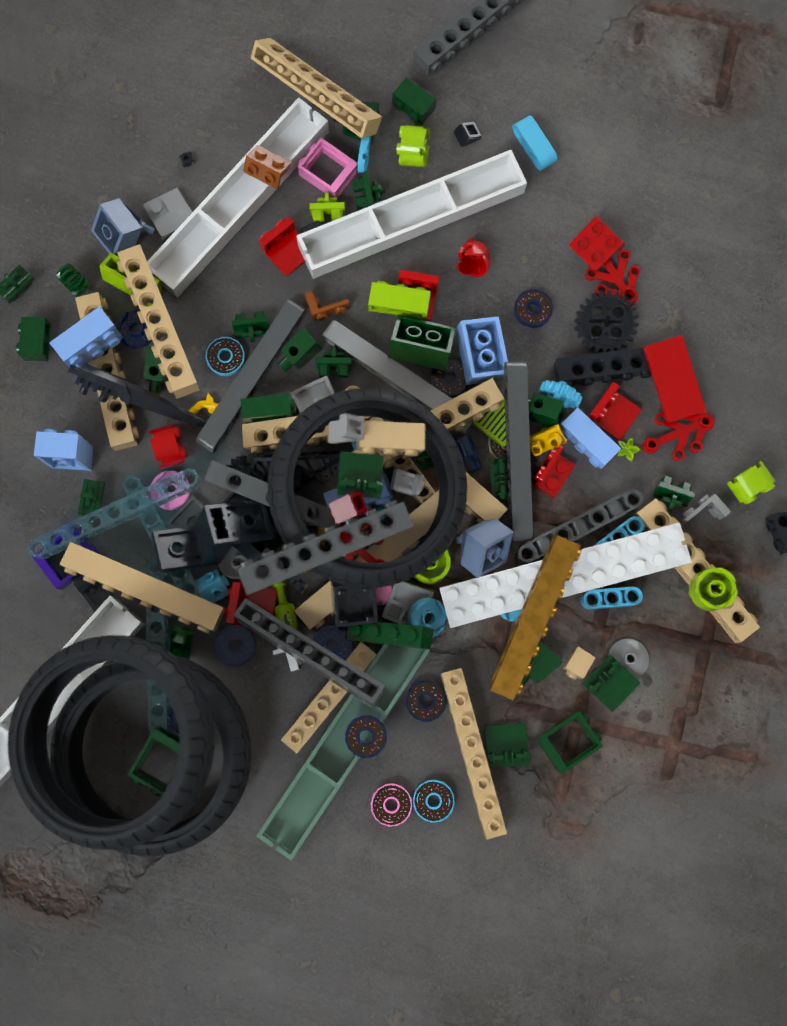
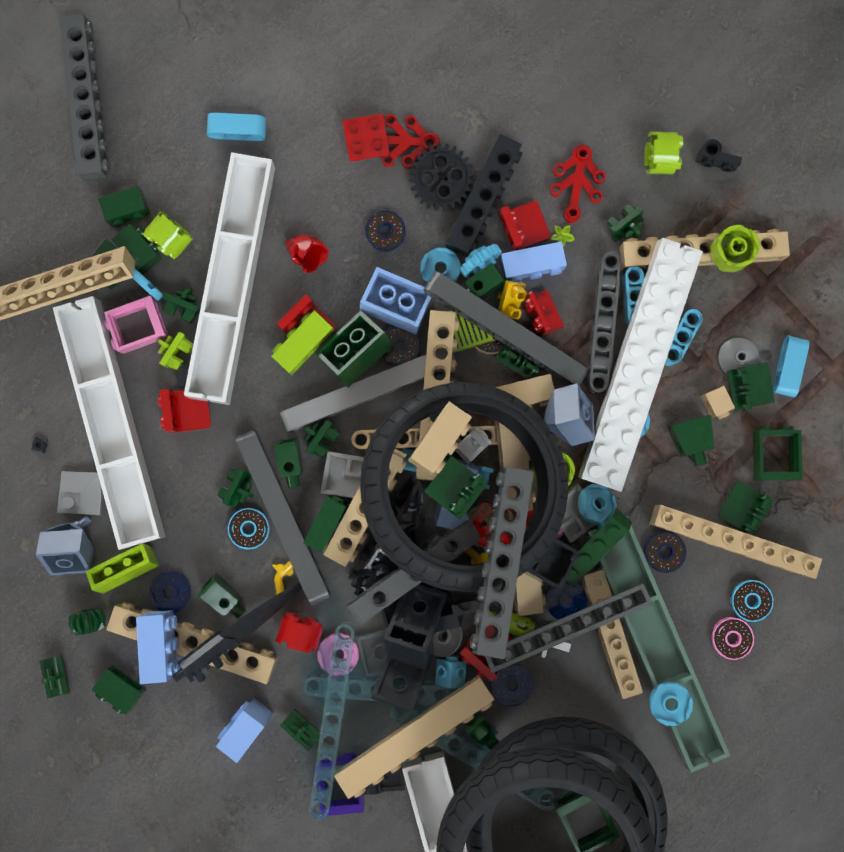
camera: 55 degrees left, 5 degrees up
tan brick [116,244,199,399] -> none
dark orange bracket [243,145,291,189] -> none
dark orange bracket [305,291,350,321] -> none
light grey bracket [329,414,365,444] -> none
brick [329,491,368,524] -> none
tile [345,715,387,758] -> none
black slope [454,122,482,147] -> none
dark blue hinge [455,435,482,473] -> none
pearl gold brick [489,534,581,700] -> none
red tile [643,335,706,423] -> none
light grey bracket [680,494,731,524] -> none
none -> dark green brick [111,224,162,275]
none -> medium azure tile [420,248,461,283]
none -> medium azure tile [649,681,693,726]
none -> medium azure beam [772,335,809,398]

